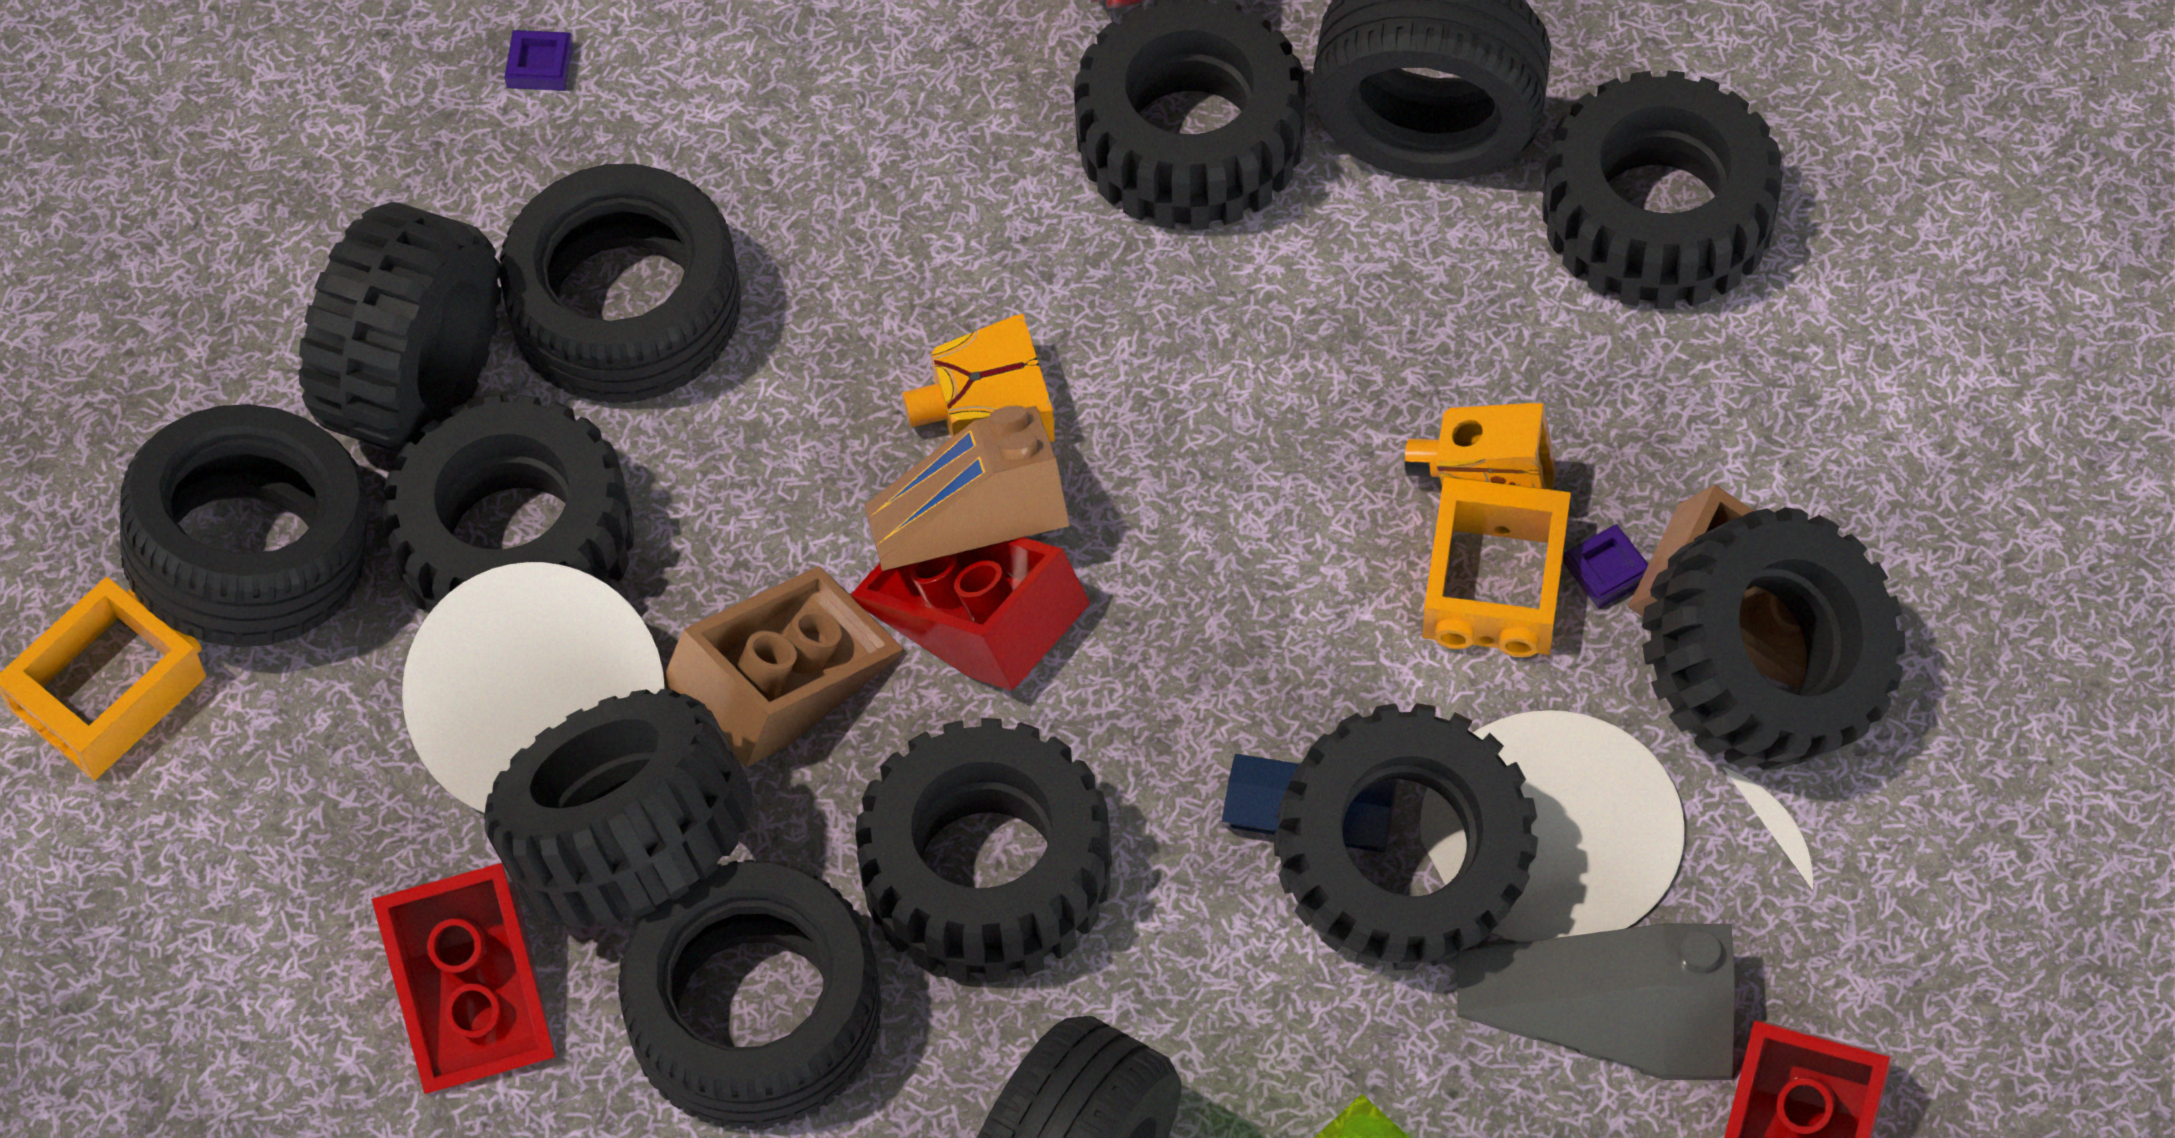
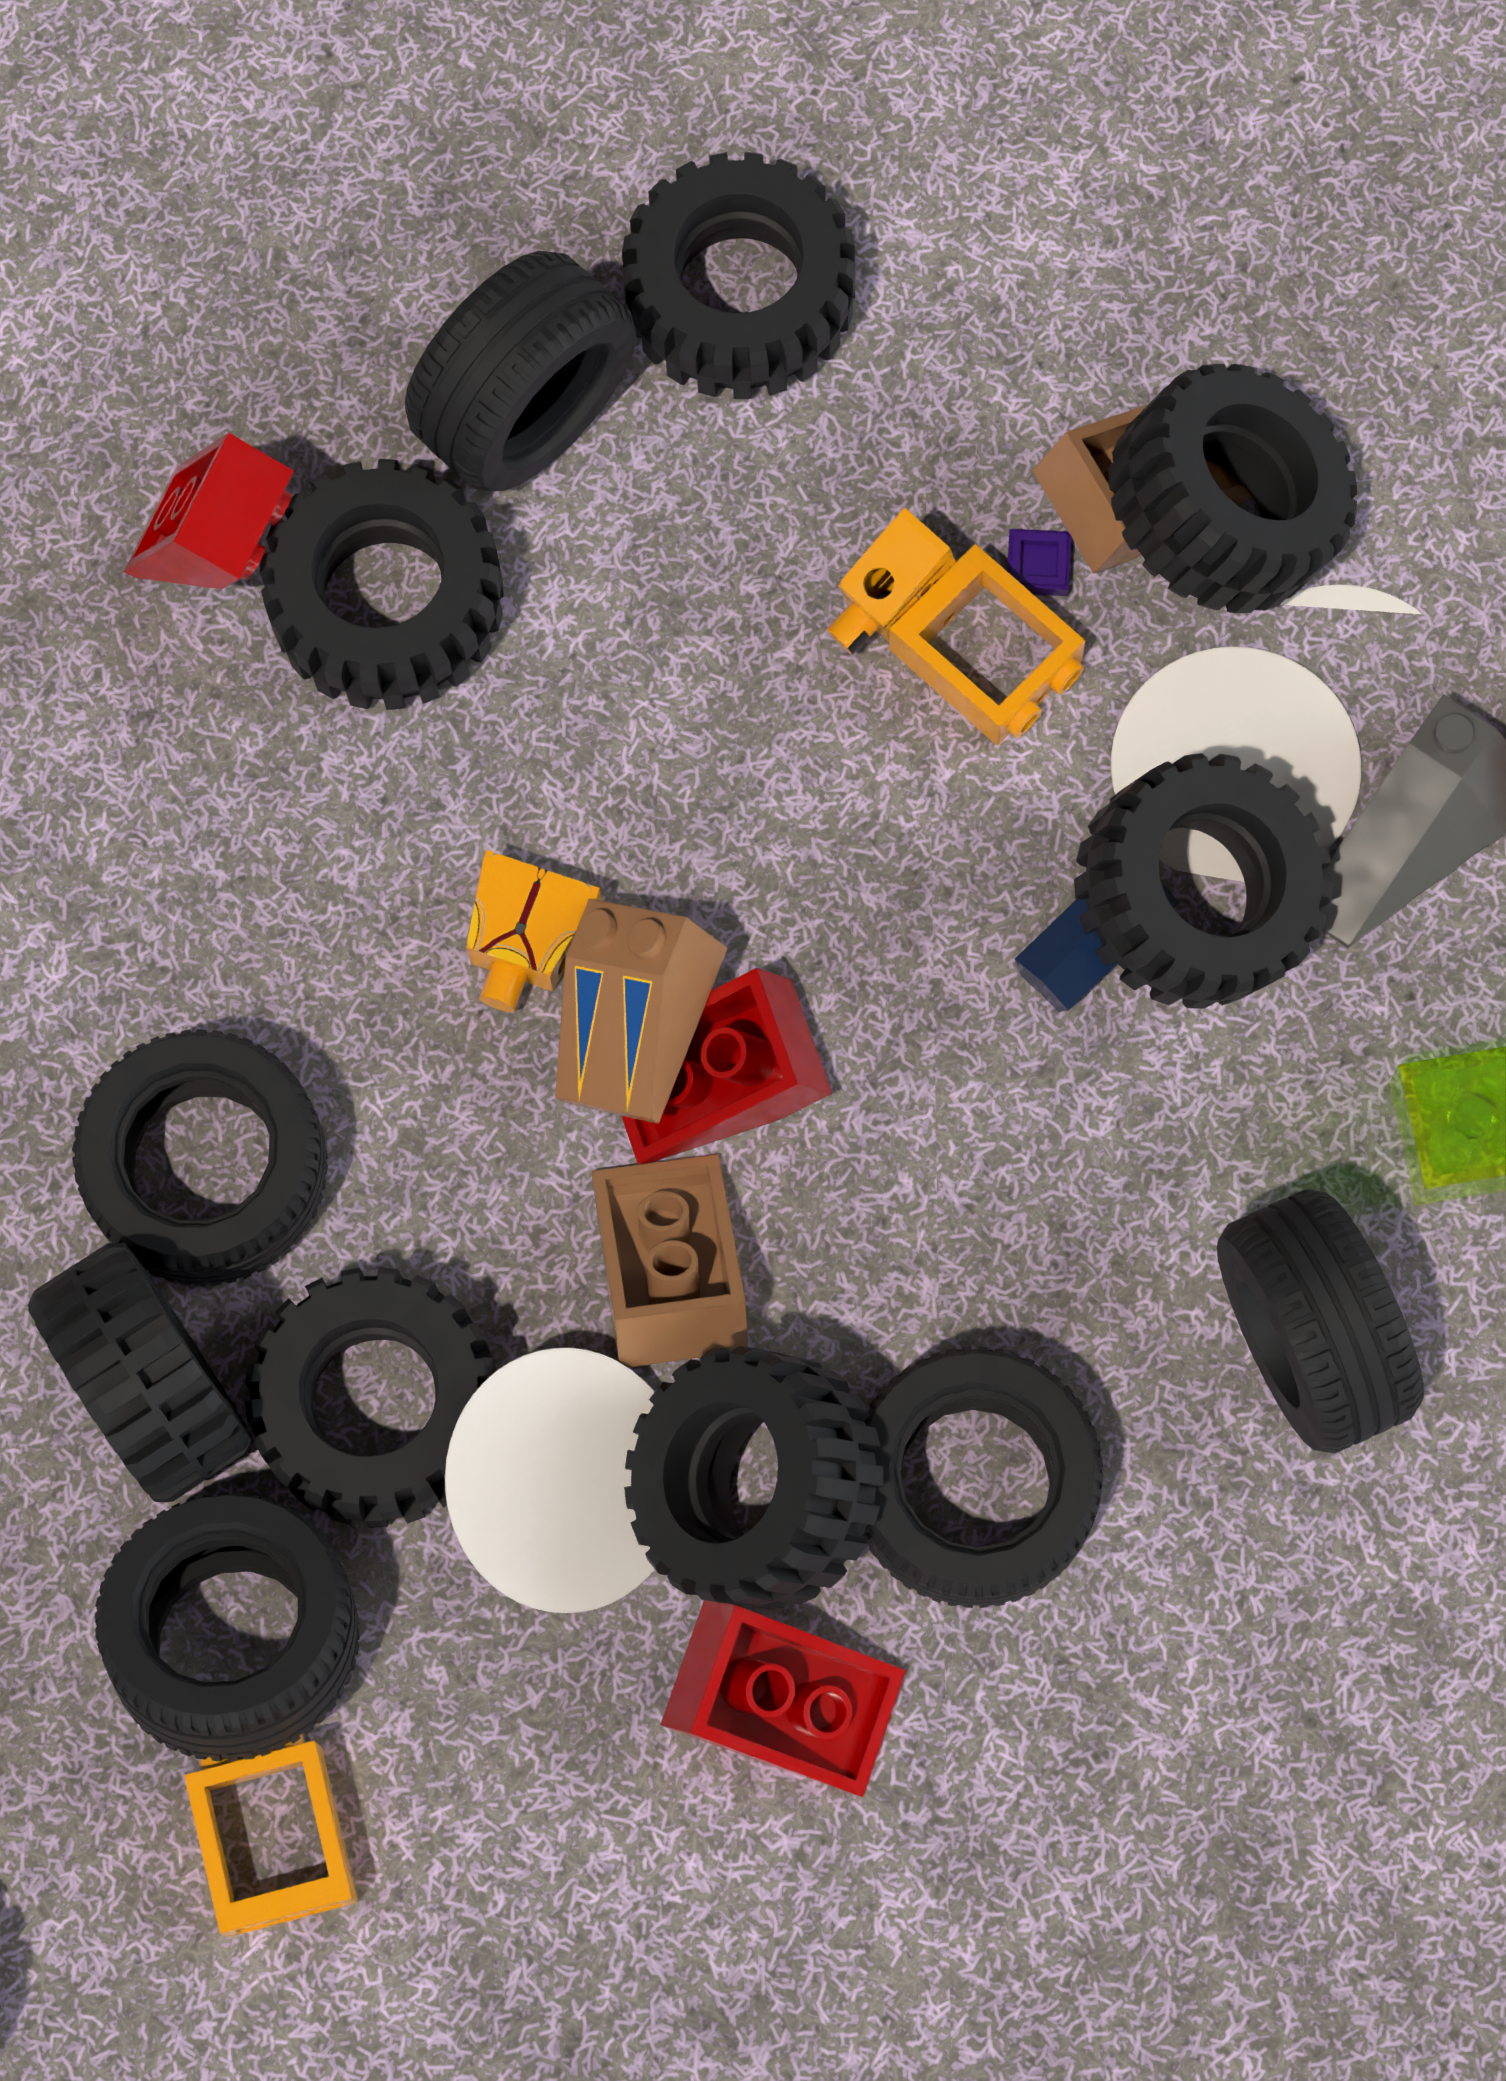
camera: 55 degrees left, 15 degrees up
black tyre [855,718,1112,983] -> none

